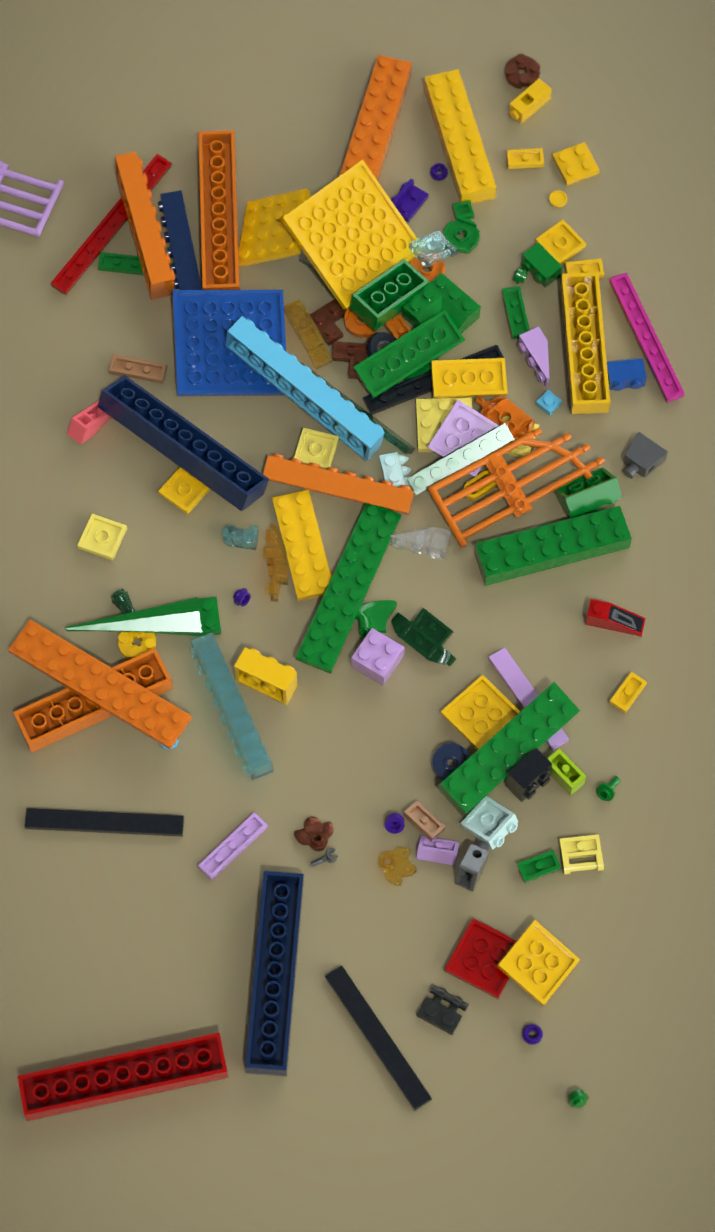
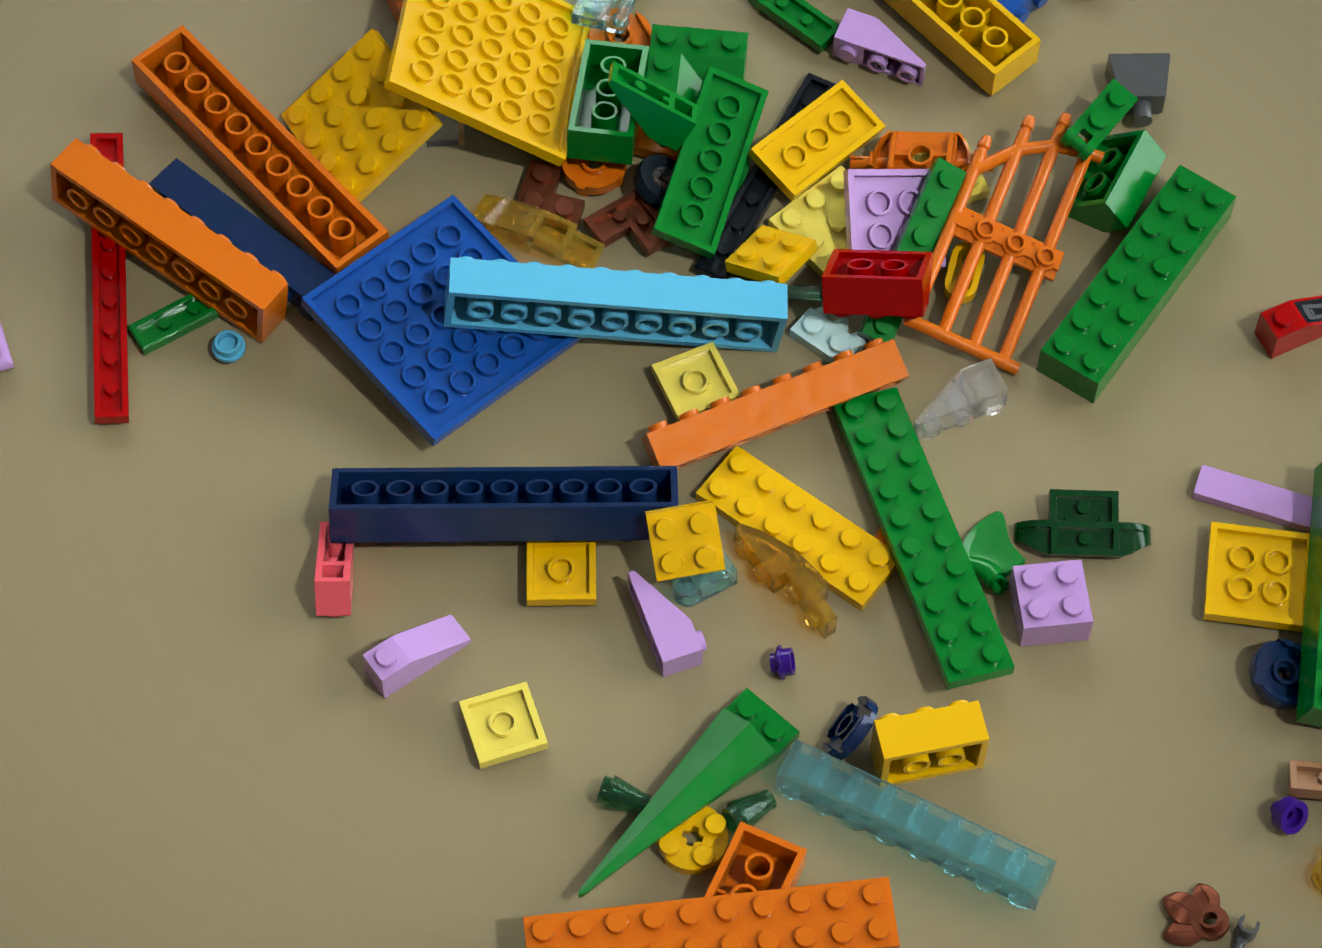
camera: 40 degrees left, 5 degrees down
medium nougat plate [109,354,167,384] -> none
medium azure plate [536,390,562,416] -> none
none -> medium azure plate [212,330,246,363]
none -> lavender slope [362,614,471,699]
none -> green slope [608,61,699,152]
none -> lavender slope [628,571,707,677]
none -> yellow plate [645,499,726,582]
none -> clear green cone [722,789,777,834]
none -> yellow plate [725,225,818,284]
none -> red slope [822,249,933,320]
none -> dark blue plate [823,696,878,761]
none -> green plate [1059,78,1138,162]

